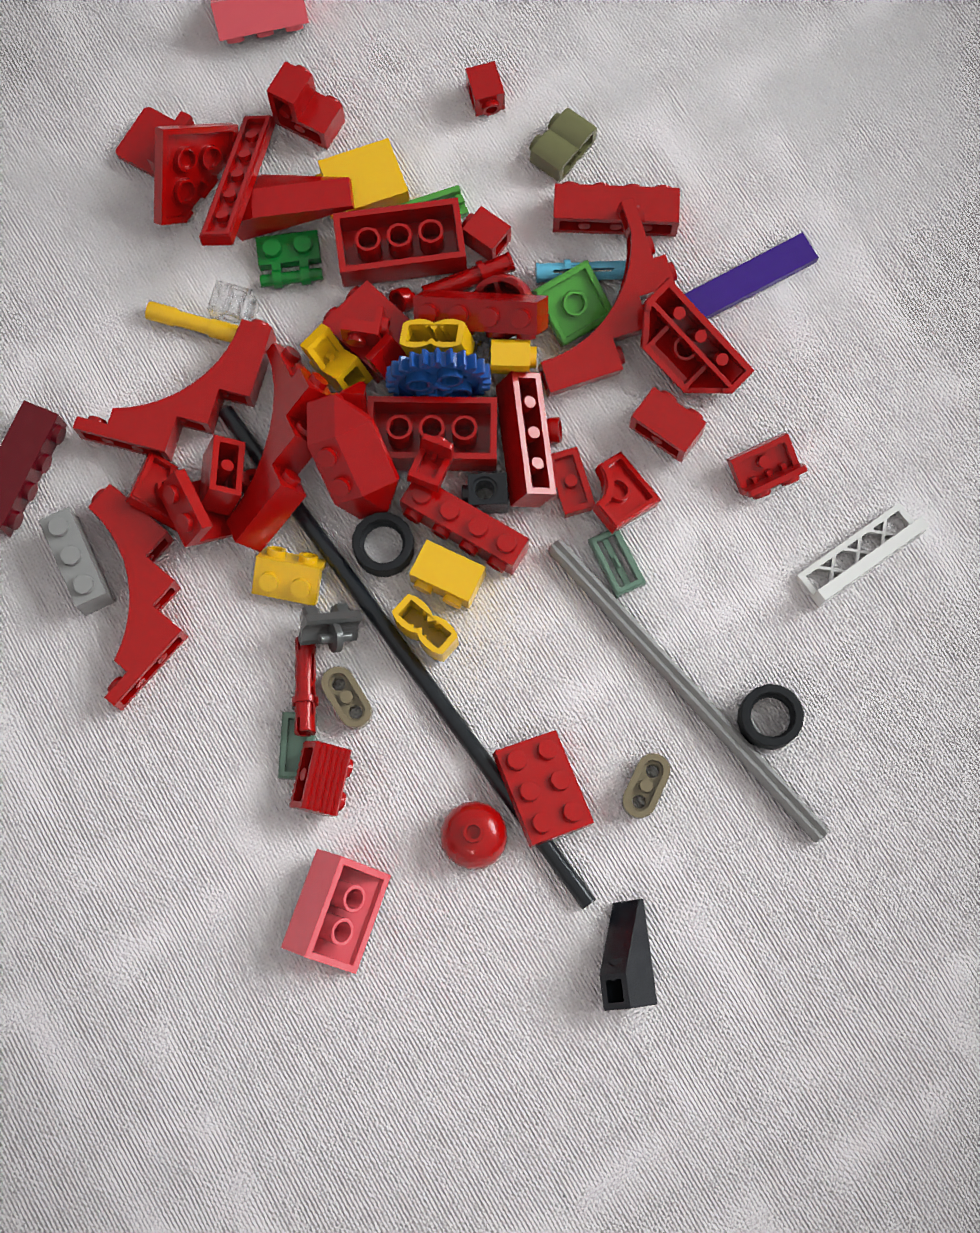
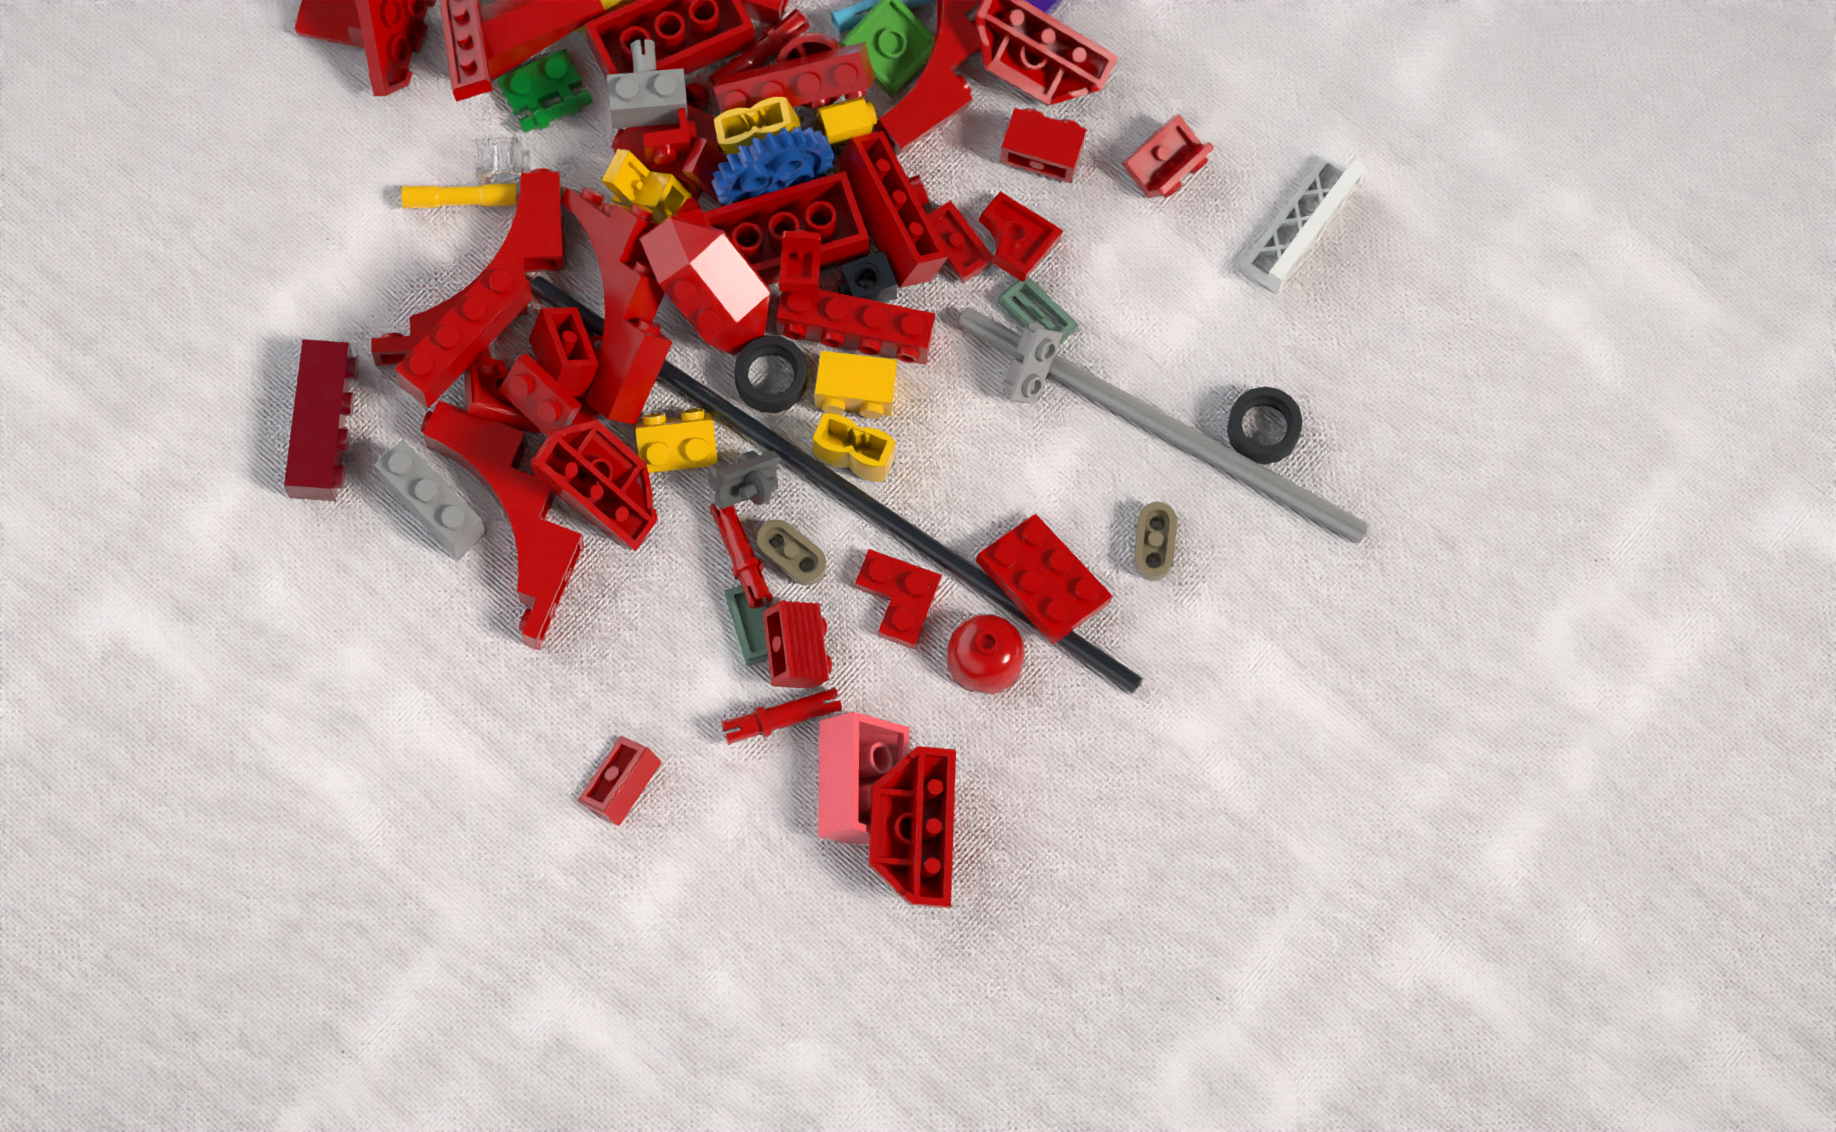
camera: 25 degrees left, 5 degrees down
black slope [599,899,657,1011] -> none
none -> red brick [394,258,533,409]
none -> red wedge [530,418,658,551]
none -> red slope [577,736,661,826]
none -> light grey brick [607,40,688,129]
none -> red pin [721,687,842,745]
none -> red plate [855,549,942,650]
none -> red wedge [868,746,956,909]
none -> light grey hinge [1002,321,1063,404]

